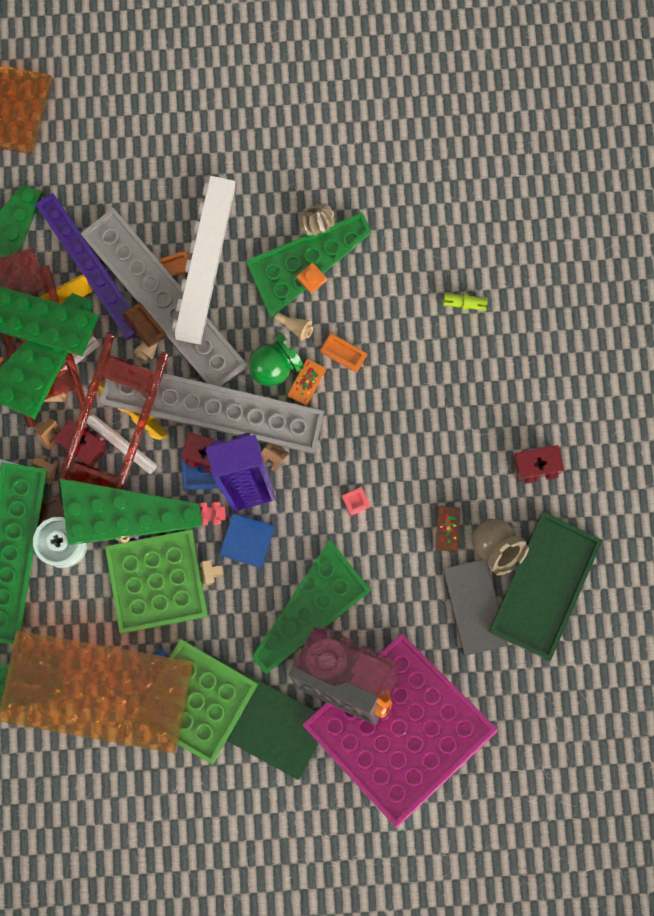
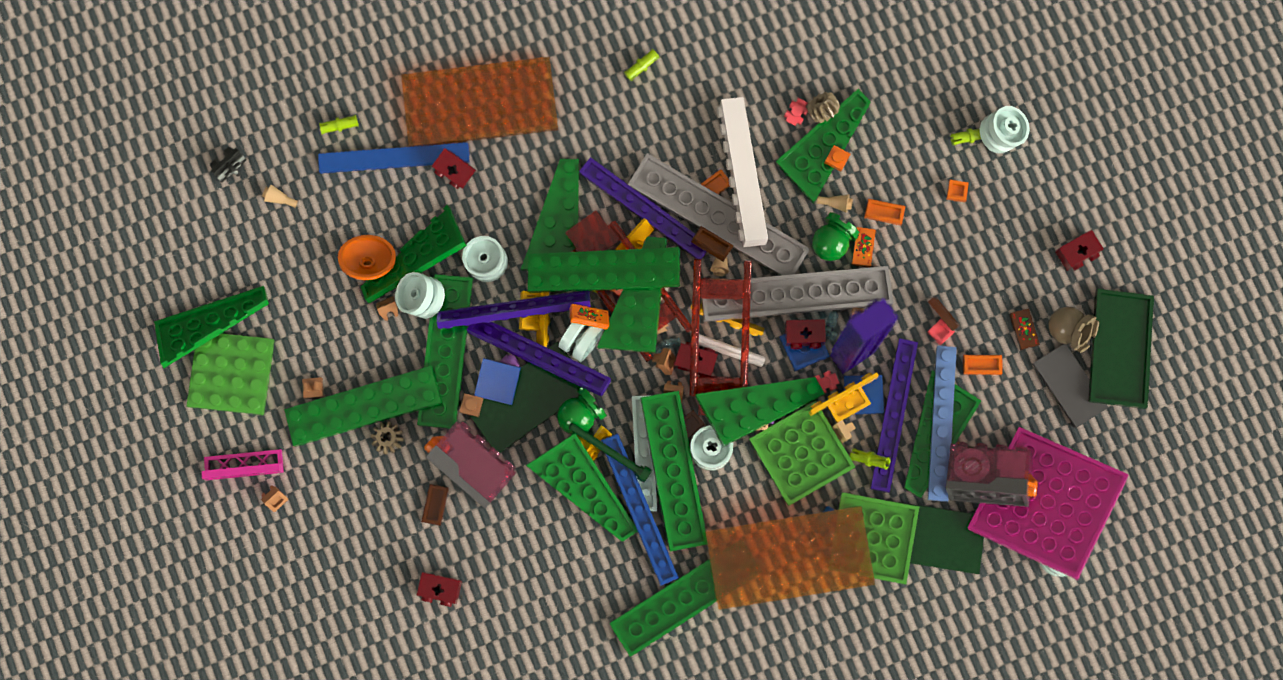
camera: 20 degrees left, 0 degrees up
none -> lime pin [624,49,660,81]
none -> clear light blue arm [655,337,681,354]
none -> coral piece [784,98,808,126]
none -> yellow bracket [809,372,879,423]
none -> lime pin [850,448,890,470]
none -> dark purple plate [870,338,918,493]
none -> reddish brown tile [928,297,960,331]
none -> medium blue plate [928,346,957,502]
none -> orange plate [946,180,969,202]
none -> orange tile [963,355,1002,375]
none -> light aqua wheel [979,106,1030,153]

